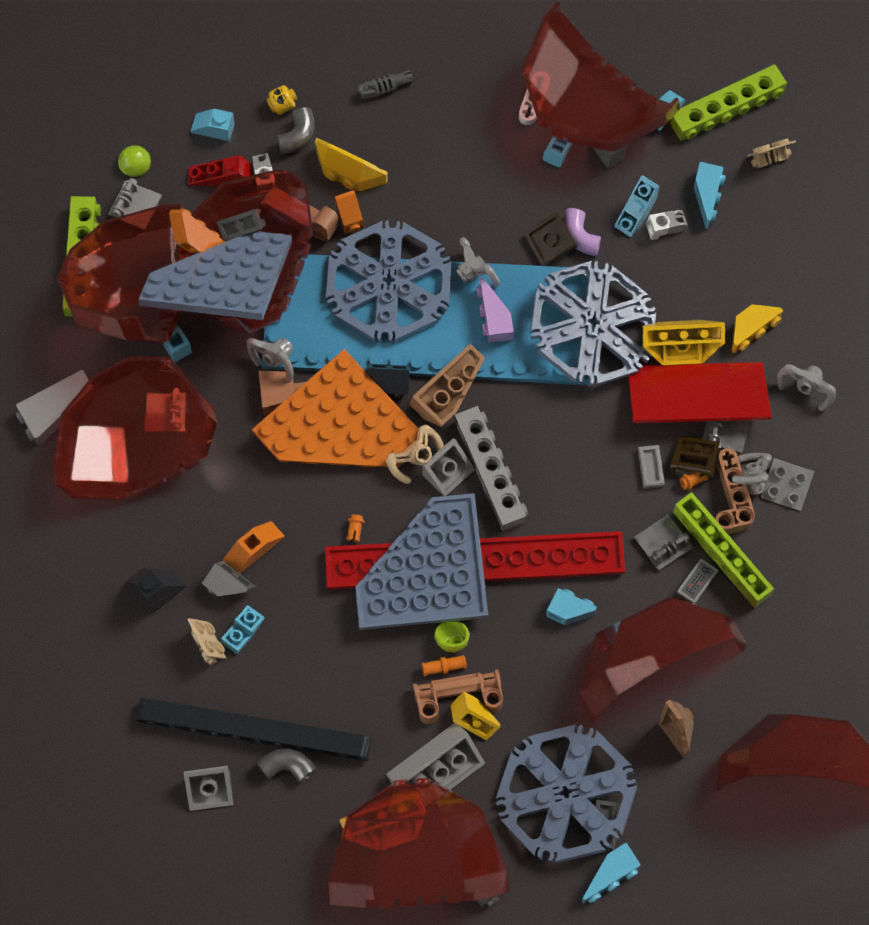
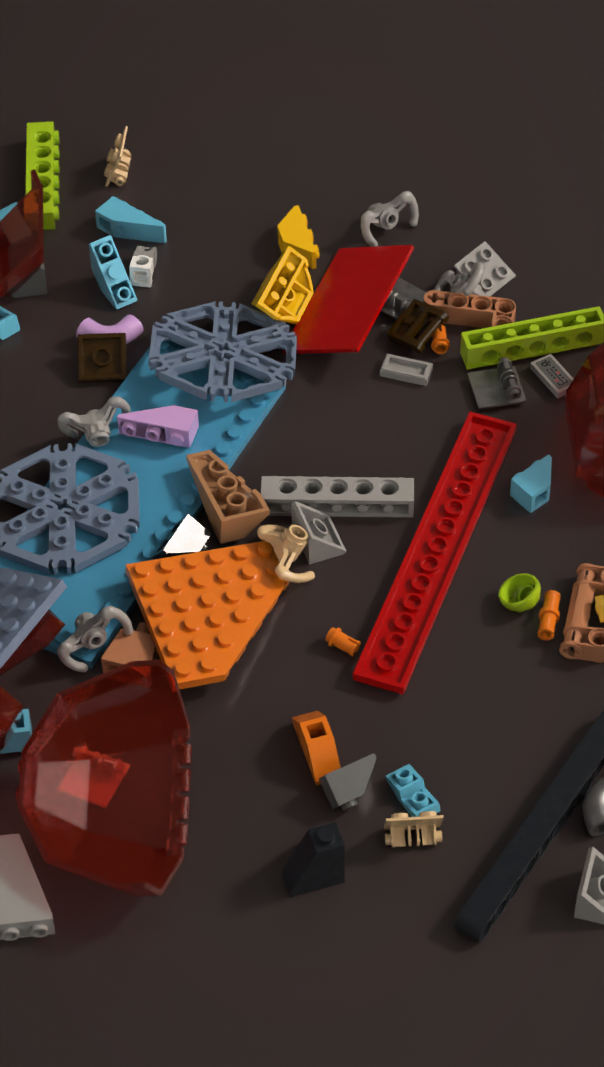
camera: 65 degrees left, 20 degrees down
sand blue plate [356,493,488,630] -> none

